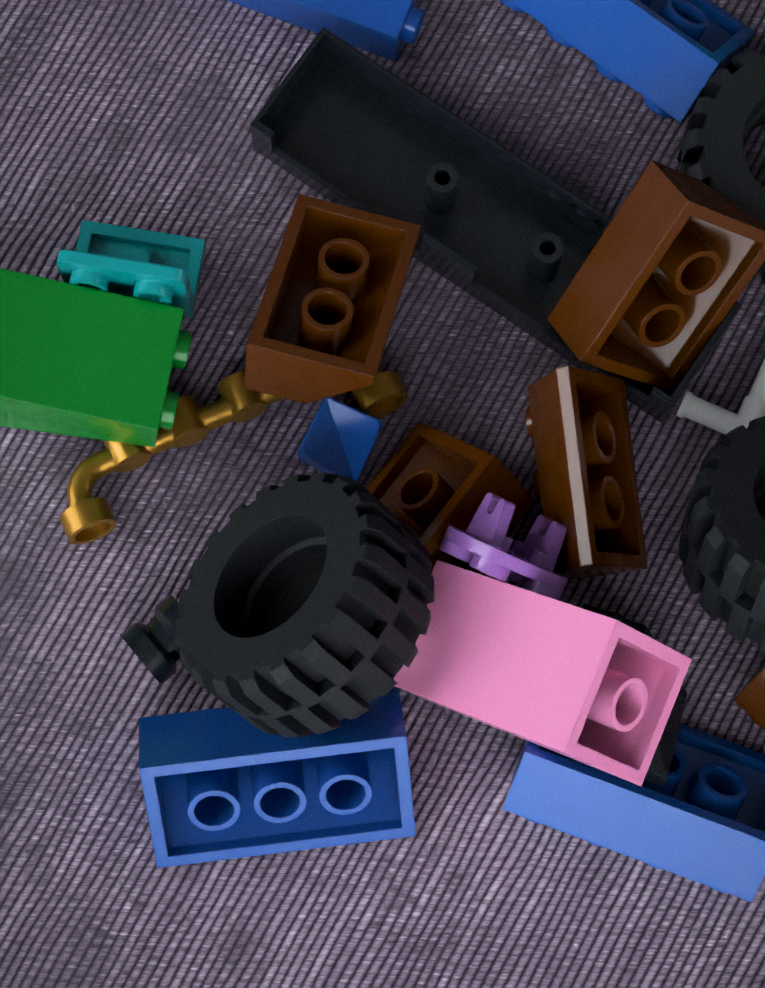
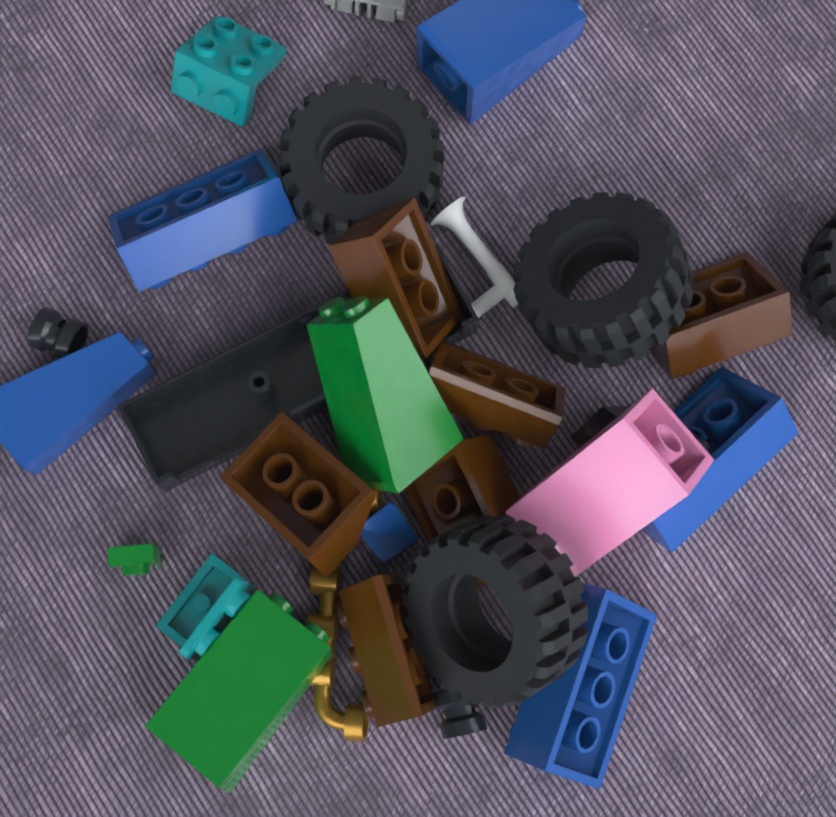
camera: 60 degrees left, 0 degrees up
medium lavender plate [439,492,569,600] -> none
none -> green plate [107,543,163,576]
none -> green slope [306,295,464,494]
none -> reddish brown slope [336,574,437,727]

